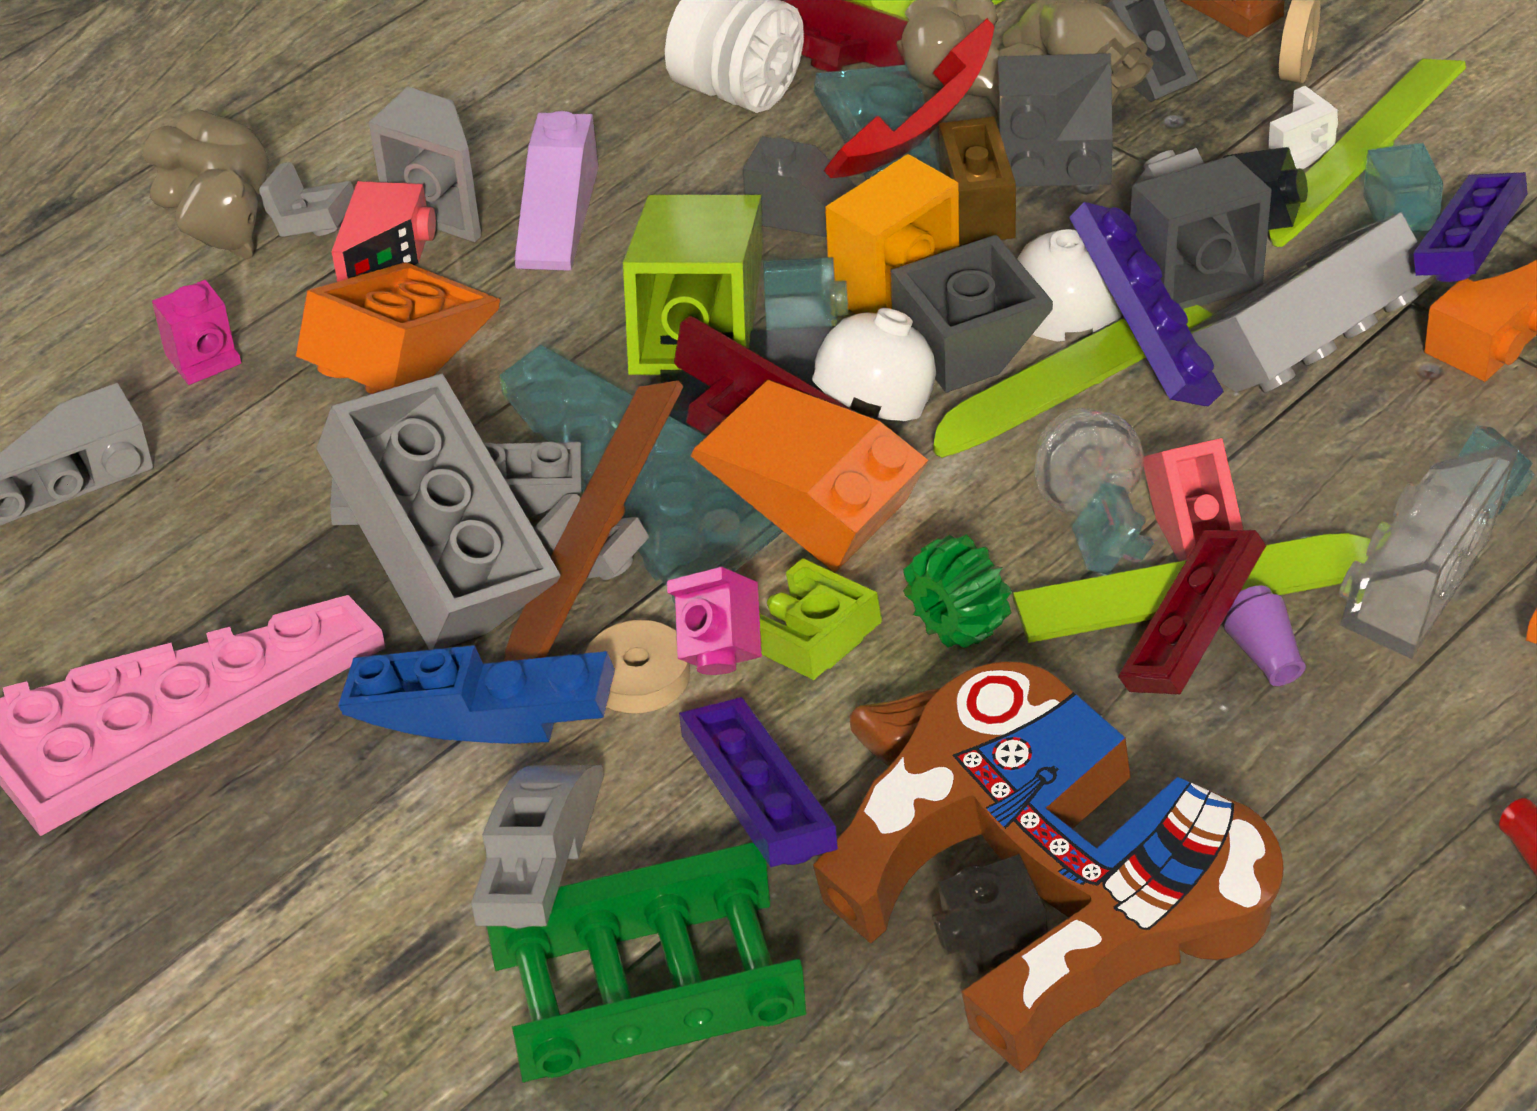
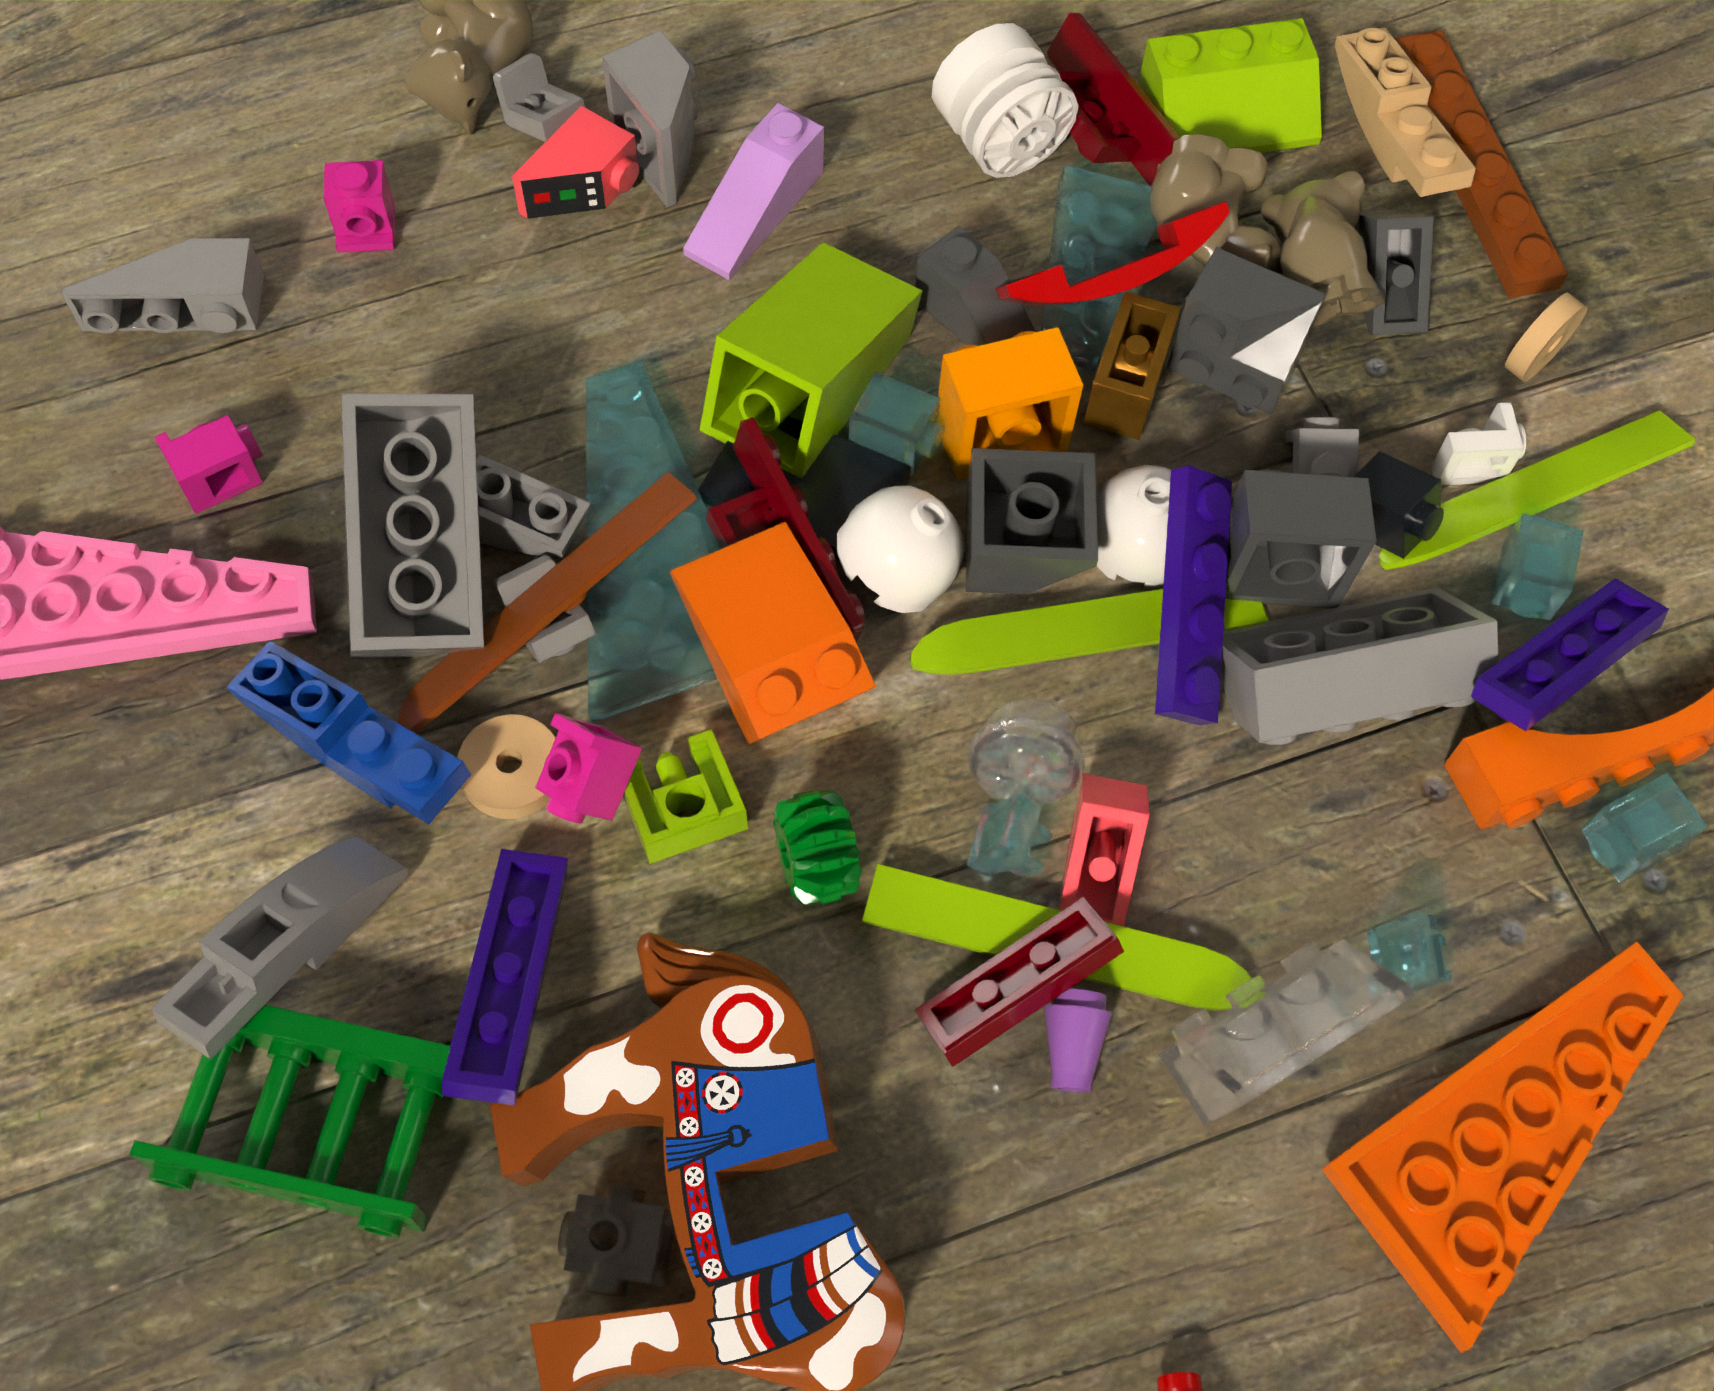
camera: 20 degrees right, 20 degrees up
orange slope [296,262,500,394] -> none
none -> dark pink brick [154,415,263,514]

